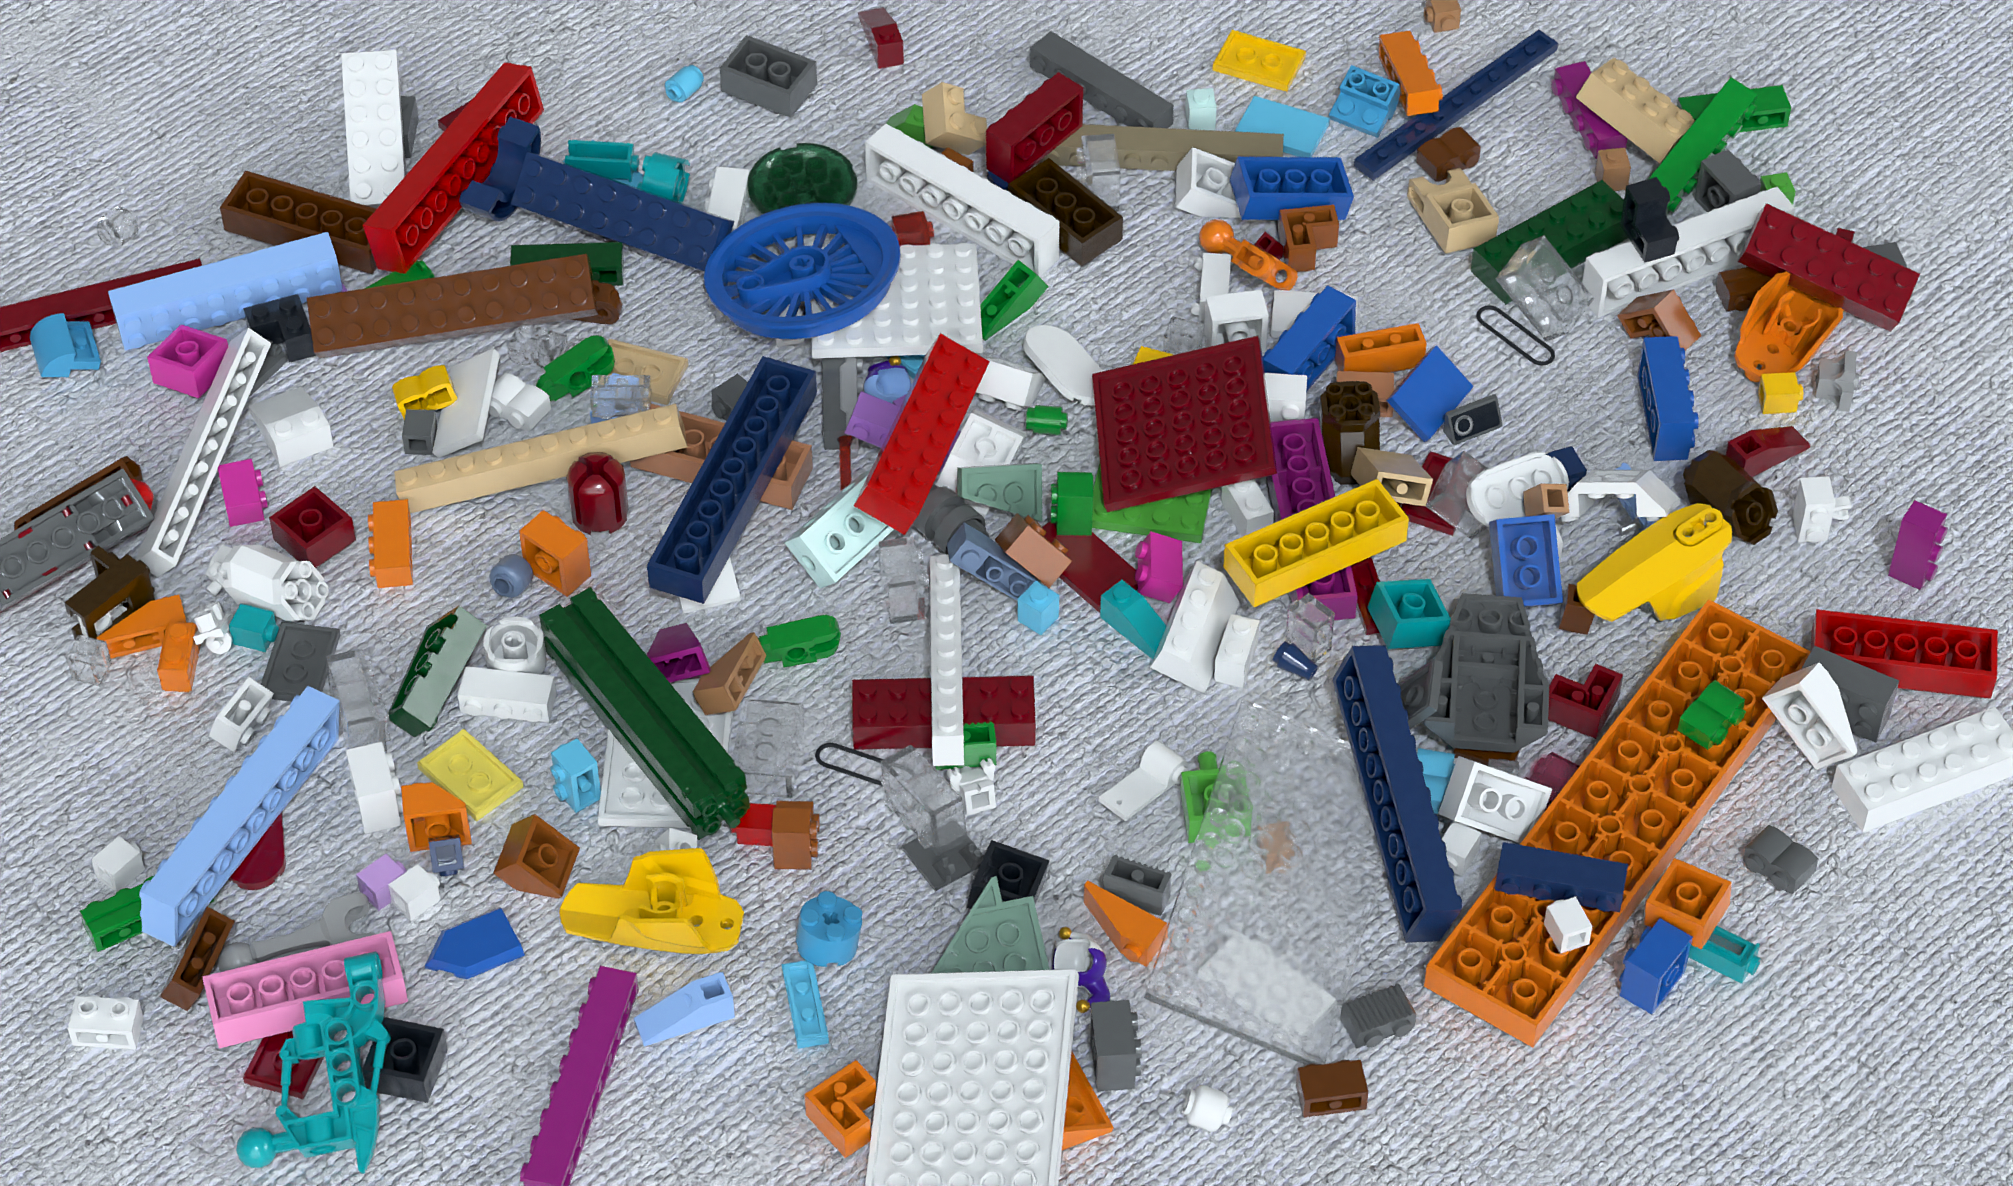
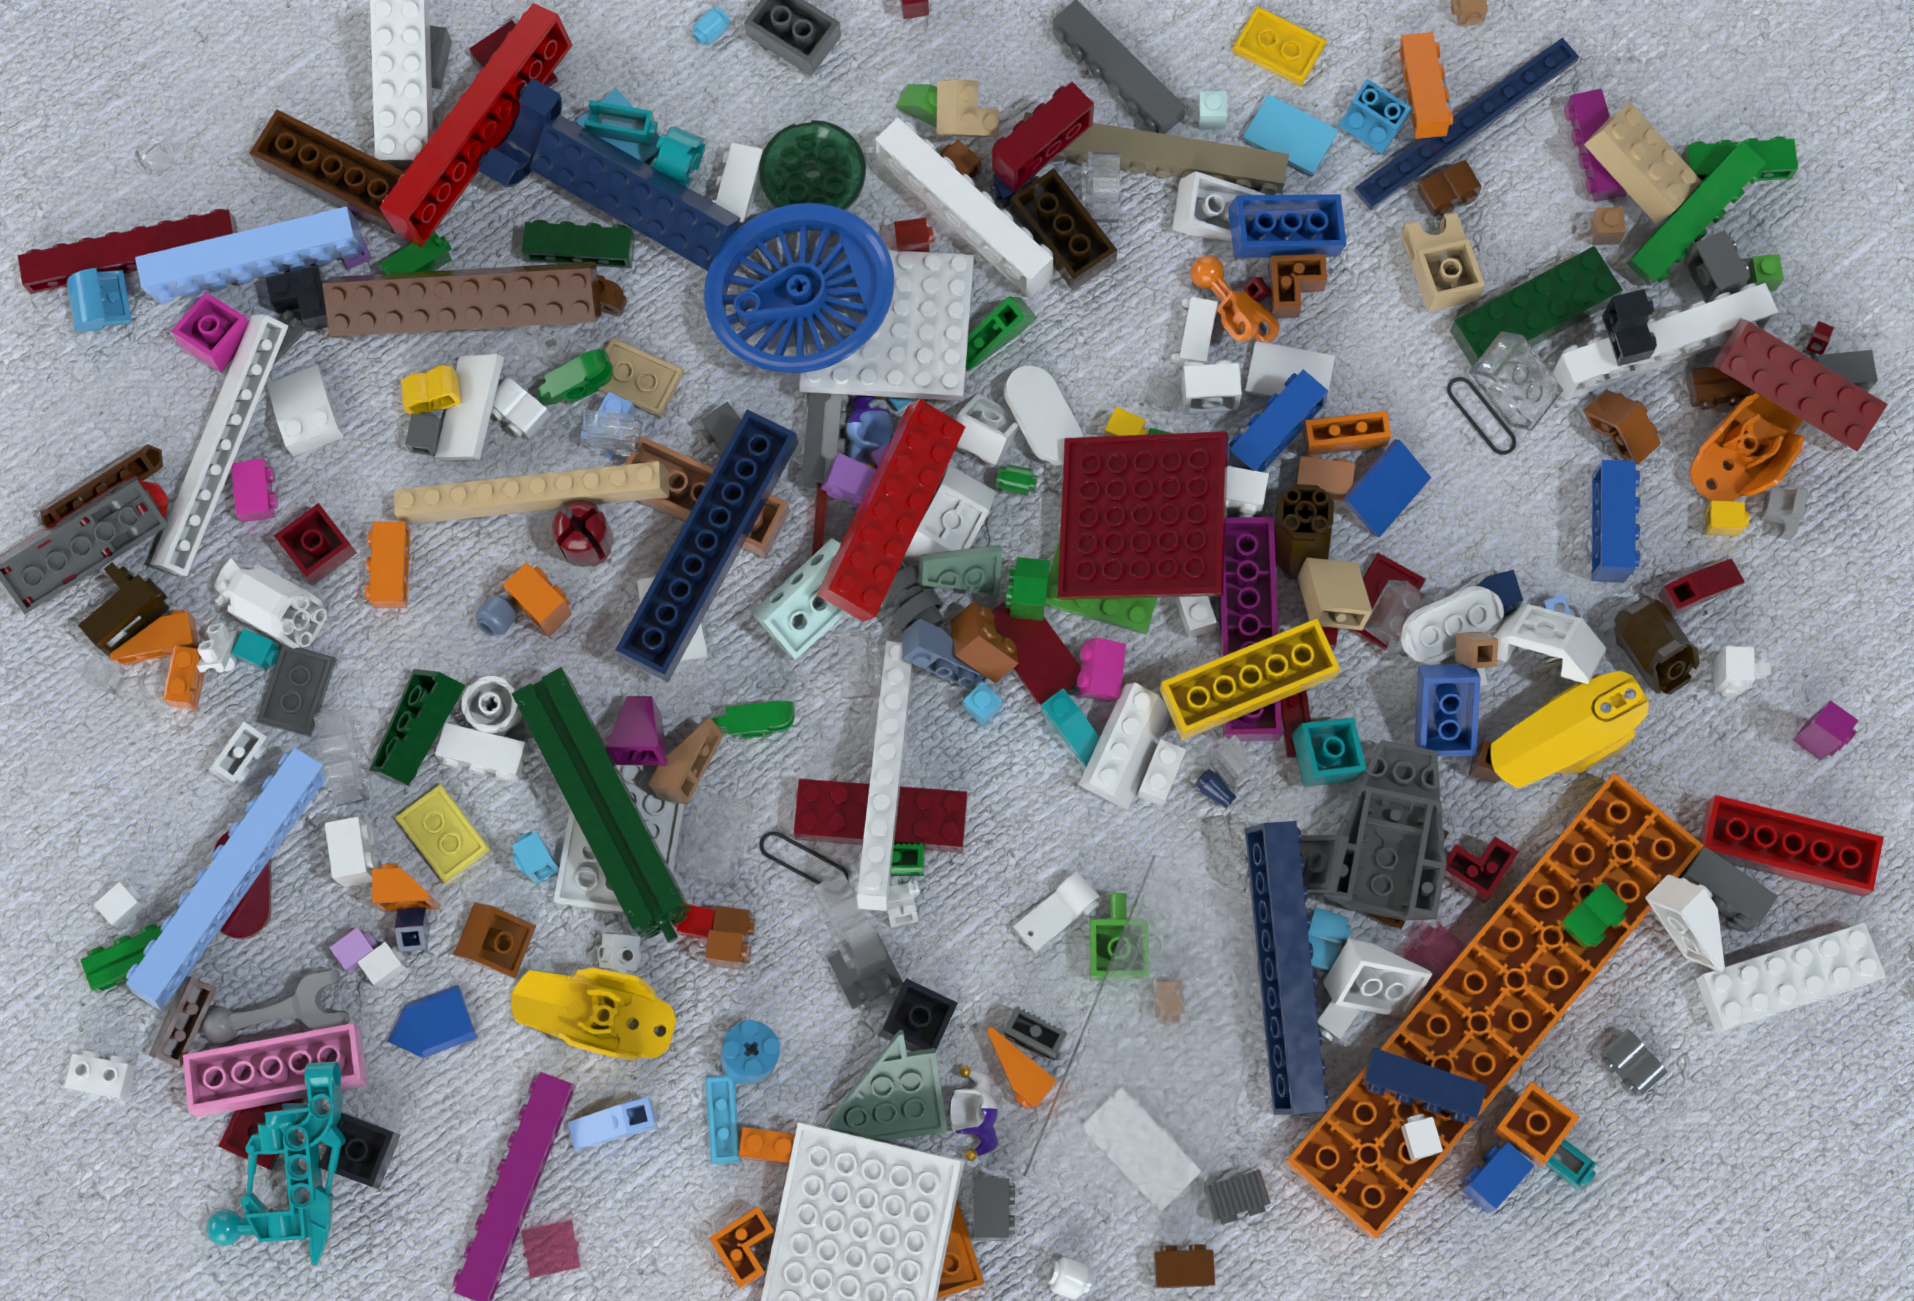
camera: 10 degrees right, 25 degrees up
slope [1443,394,1502,445] -> none
none -> clear pink piece [522,1220,581,1279]
none -> orange brick [739,1127,795,1165]

